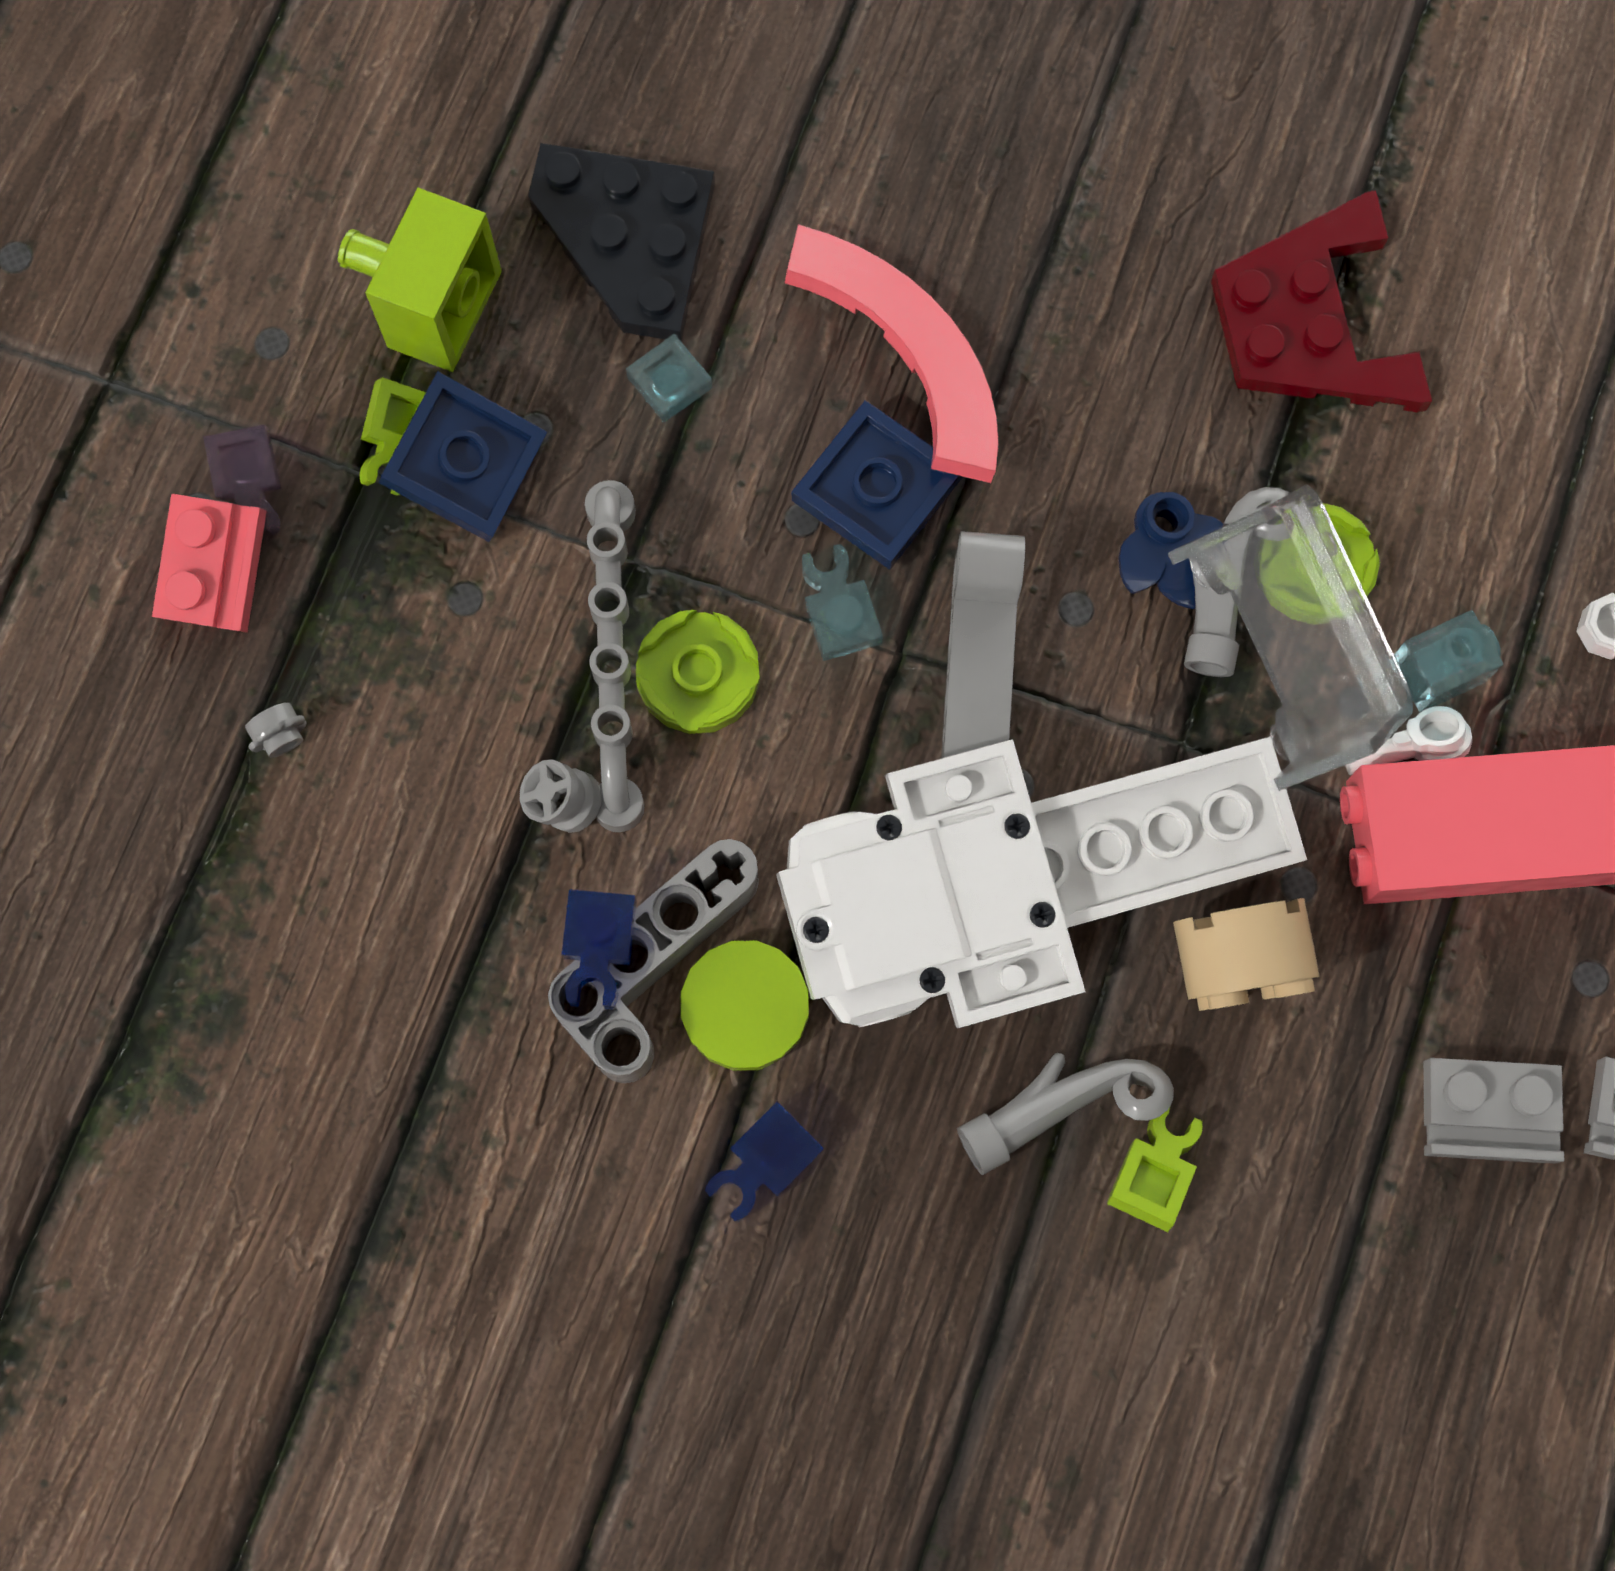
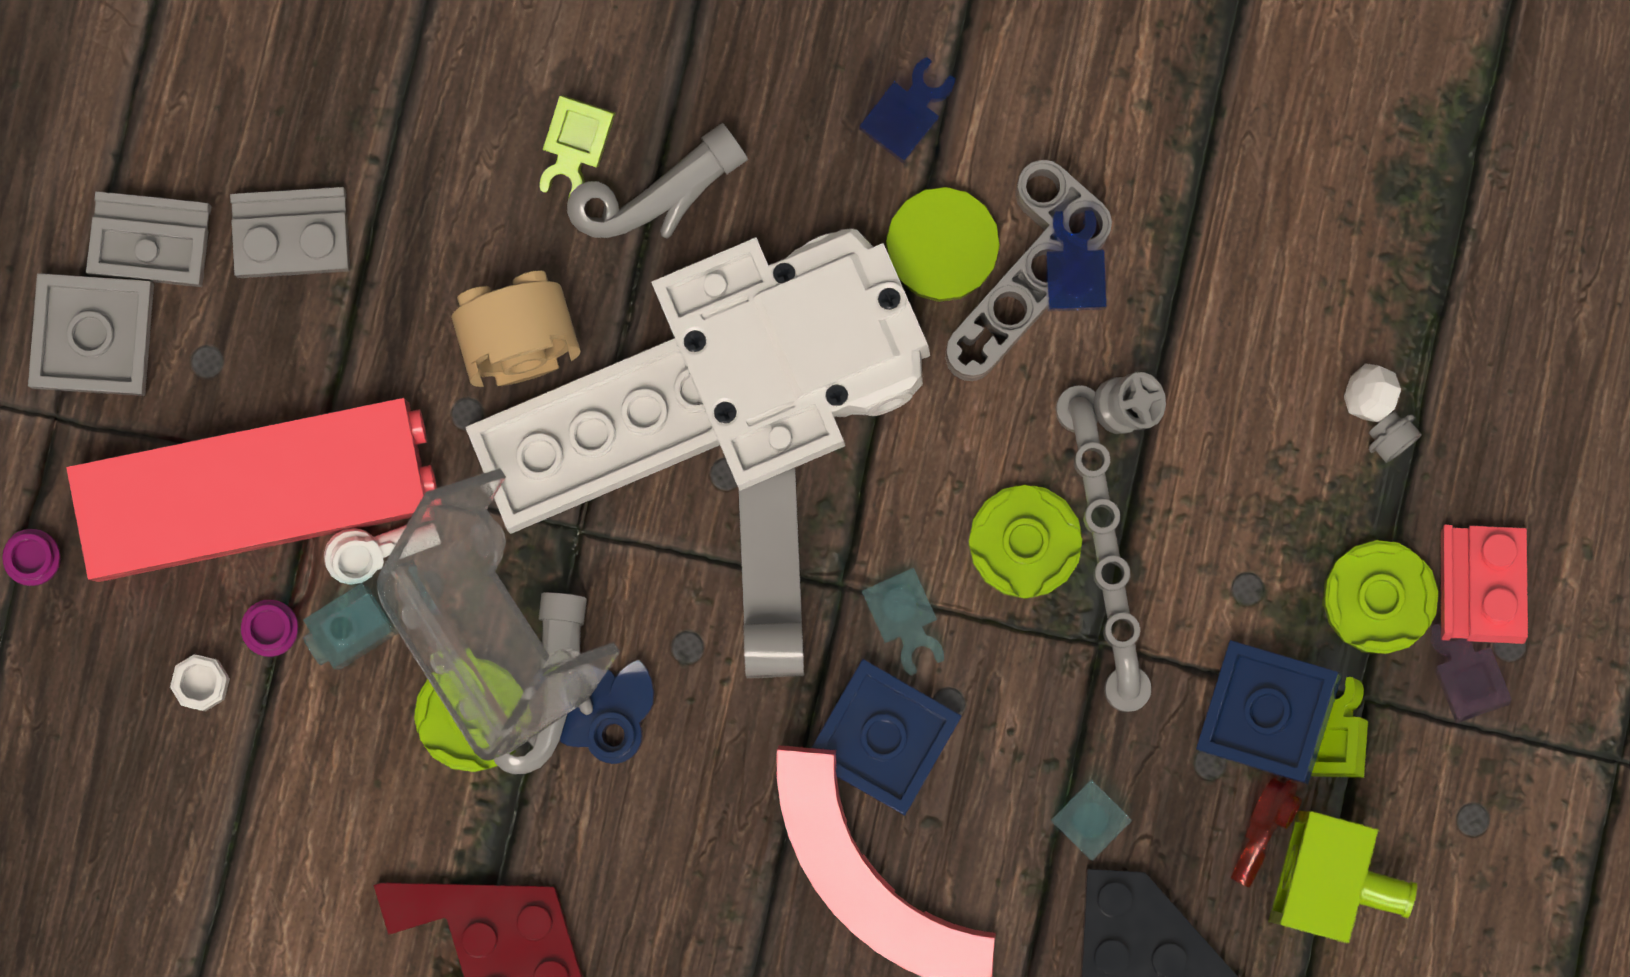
camera: 175 degrees right, 10 degrees up
none -> magenta plate [241,600,299,657]
none -> clear red plate [1230,778,1302,888]
none -> lime tile [1323,540,1438,655]
none -> white tile [1344,364,1401,423]

